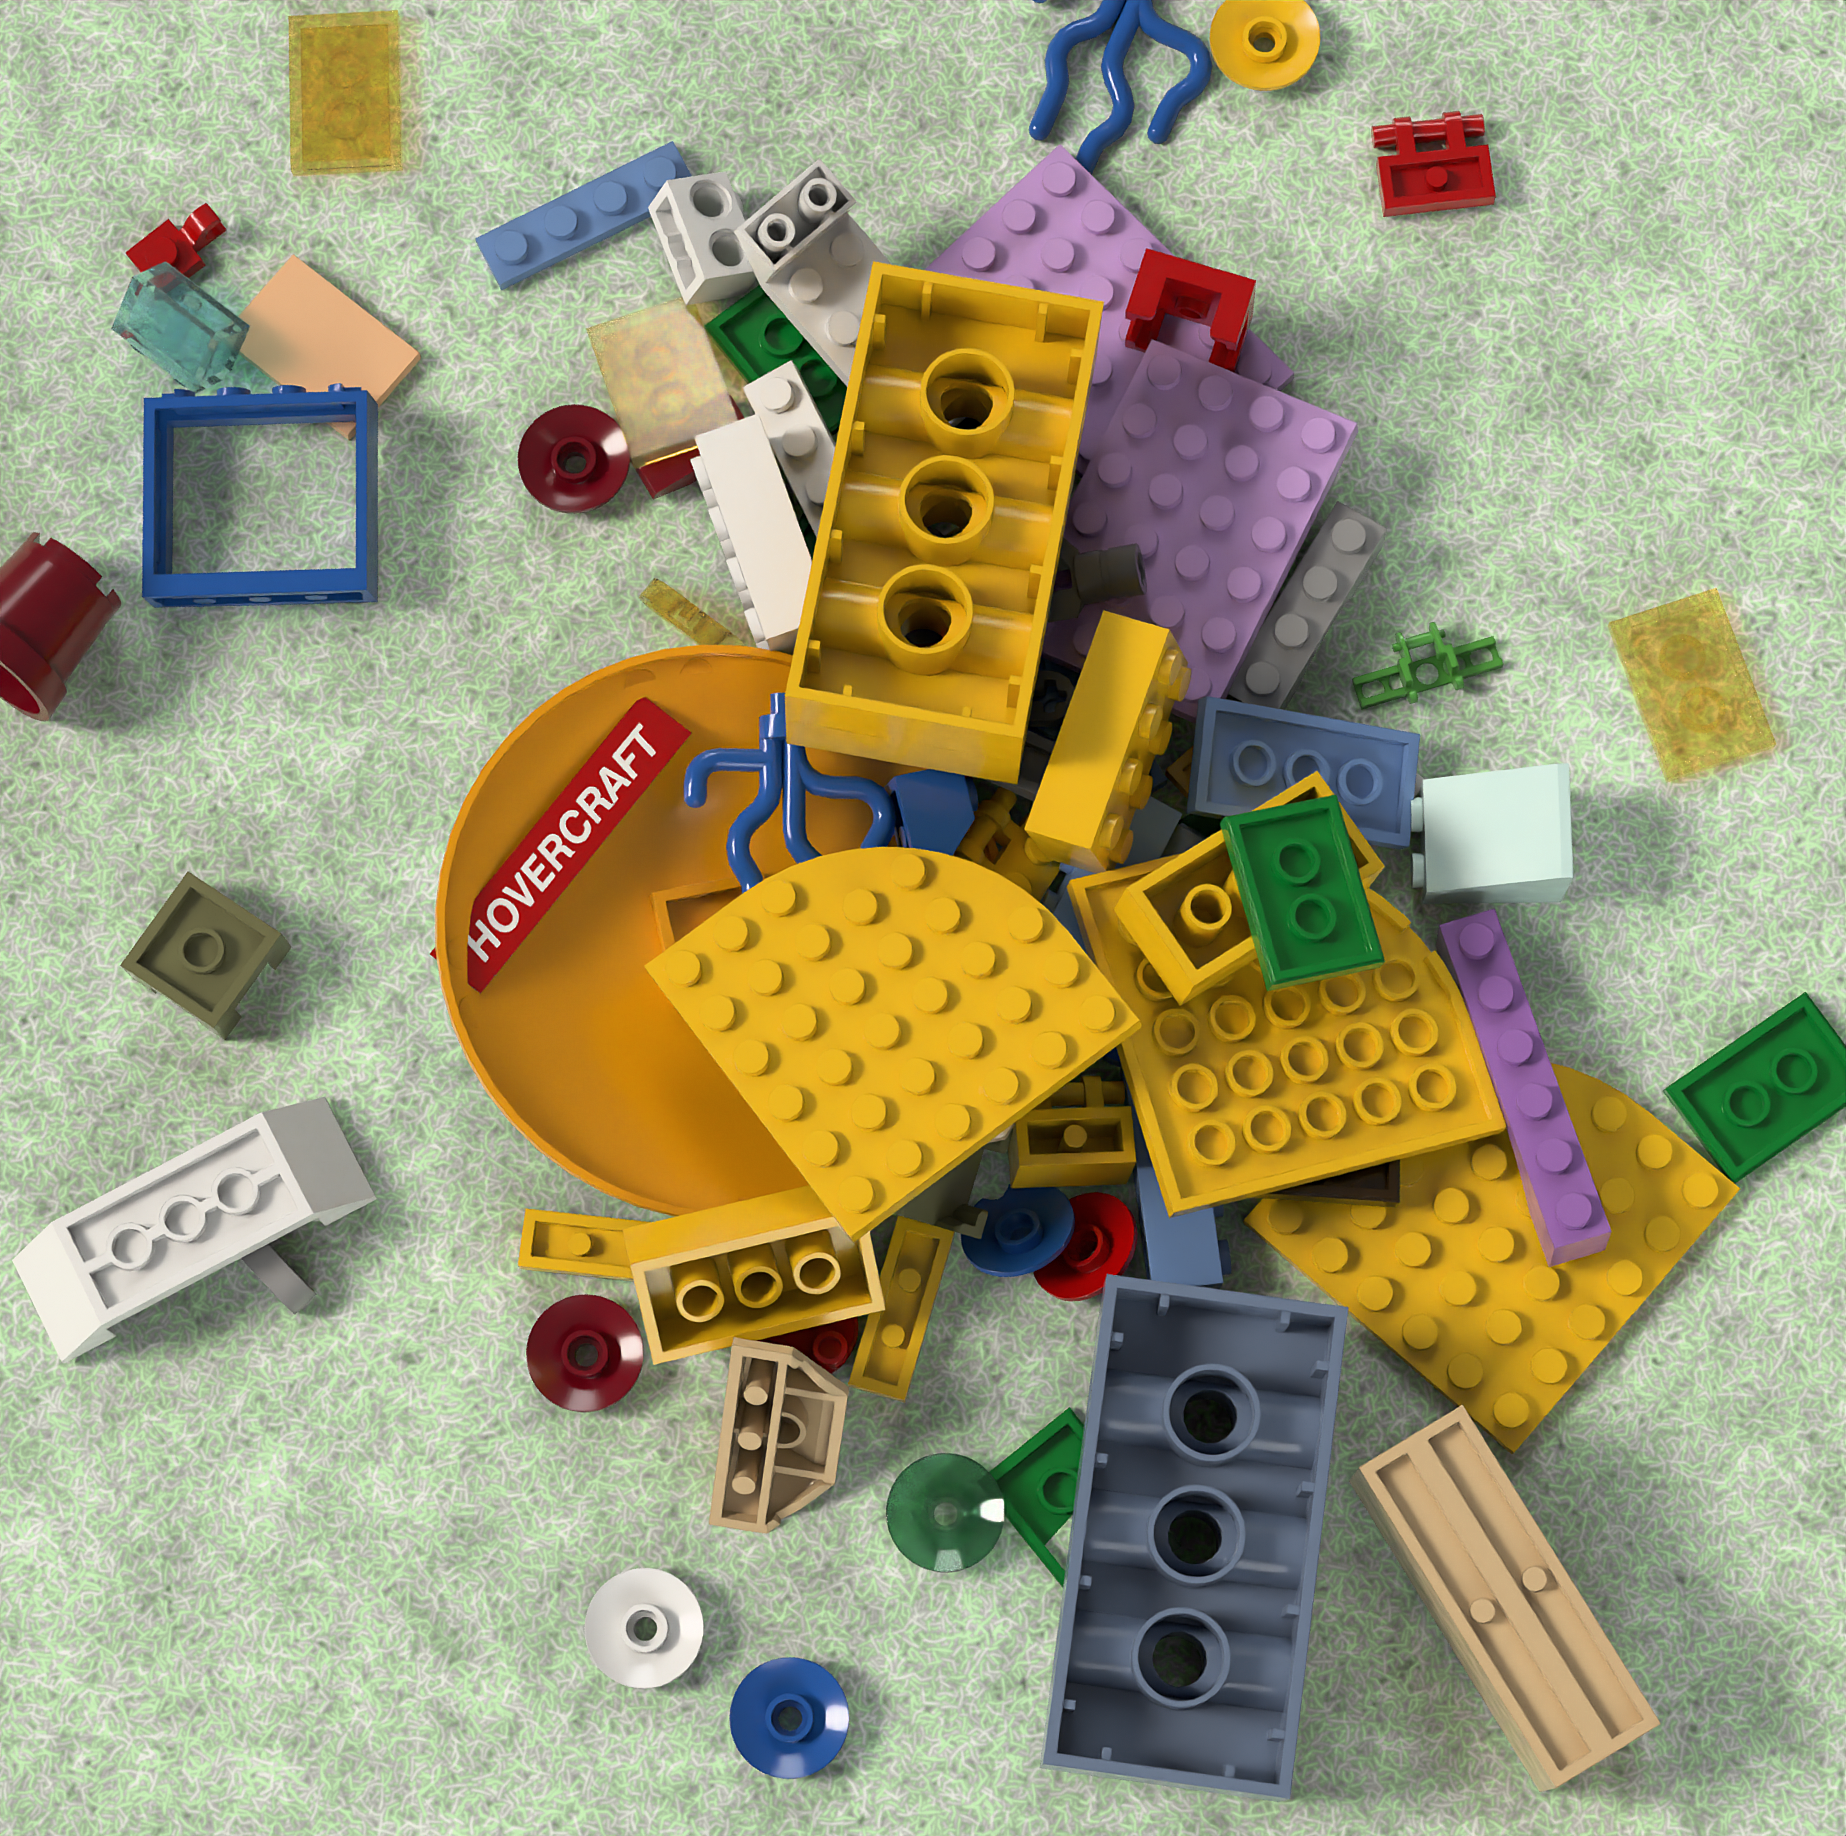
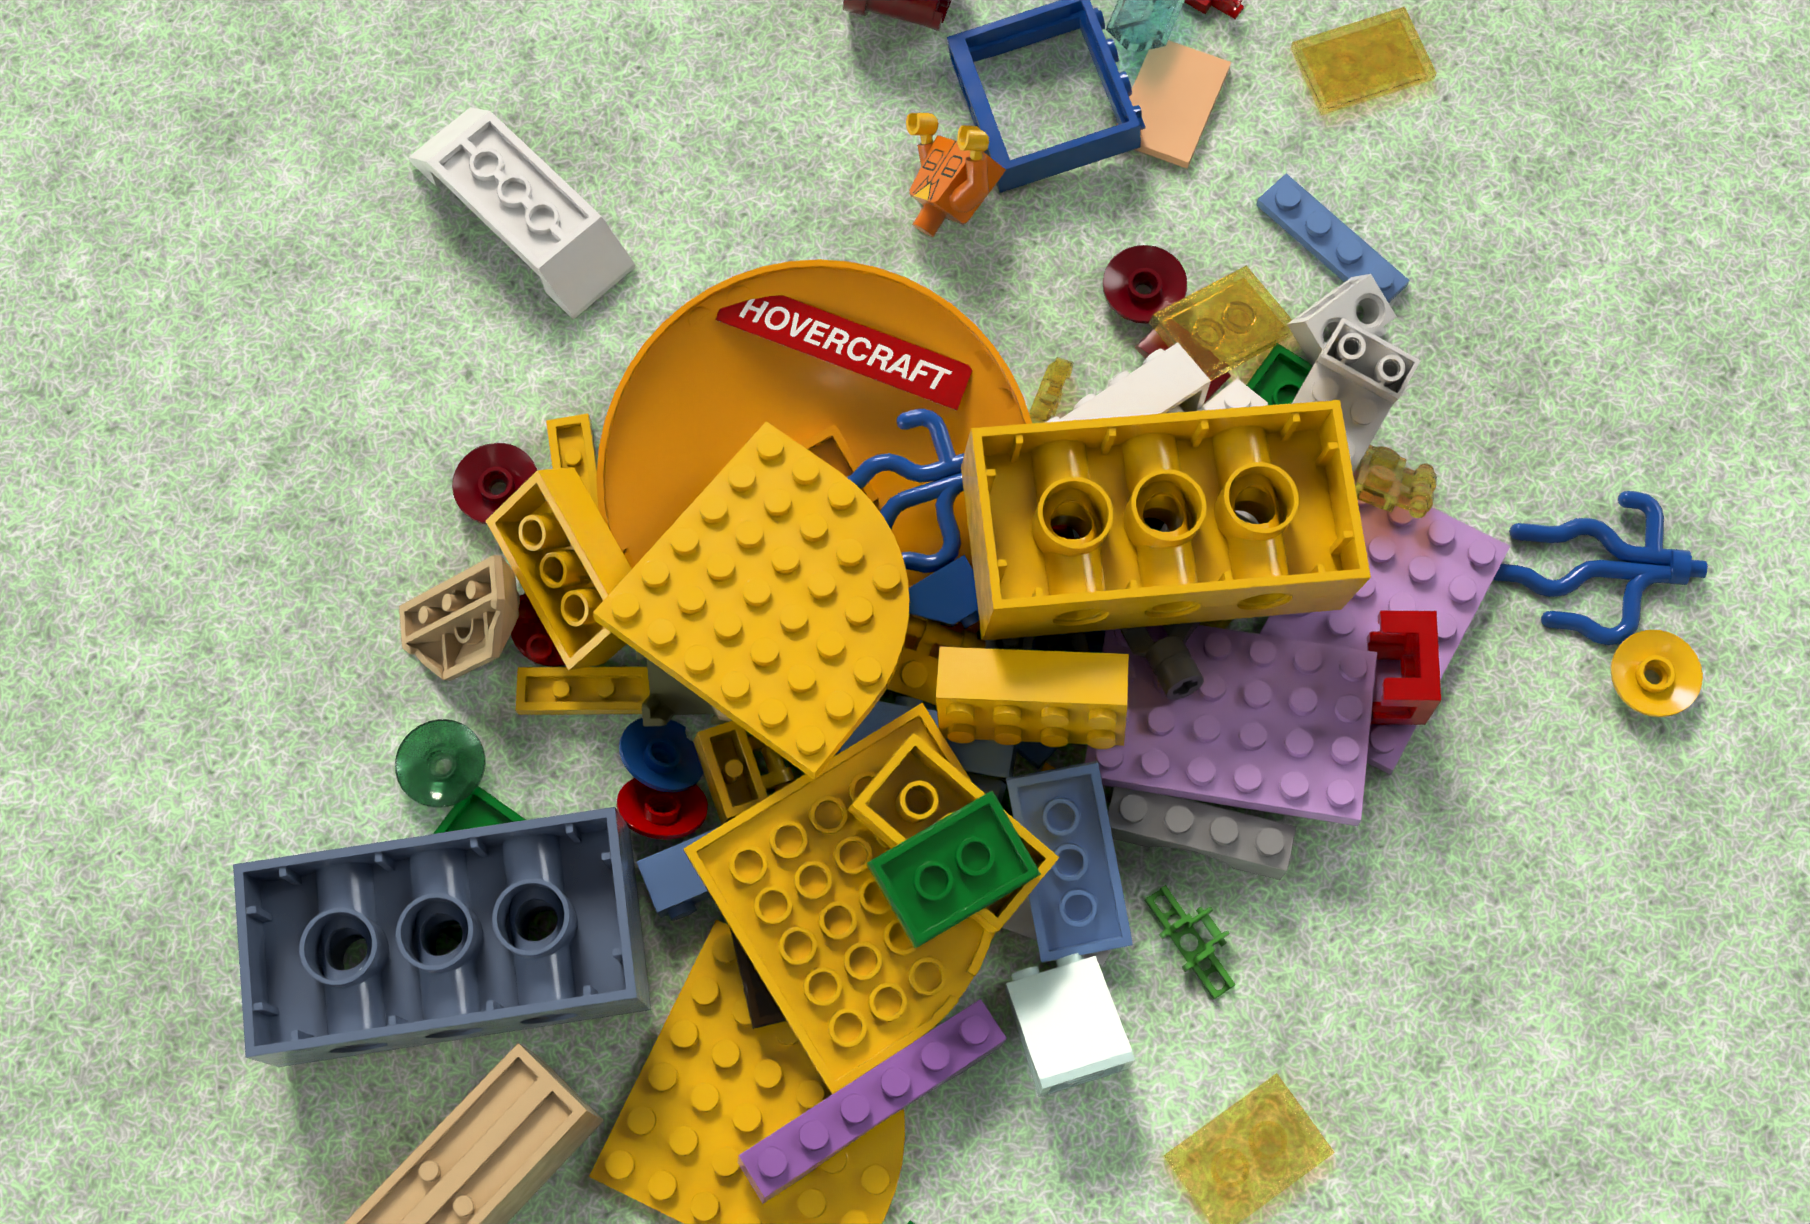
camera: 70 degrees right, 5 degrees down
olive panel [120,871,292,1040] -> none
light grey beam [241,1243,316,1314] -> none
white dish [584,1568,704,1689] -> none
blue dish [729,1657,849,1779] -> none
red plate [1371,111,1496,217] -> none
none -> orange torso [906,113,1006,238]
none -> clear yellow plate [1354,445,1437,518]

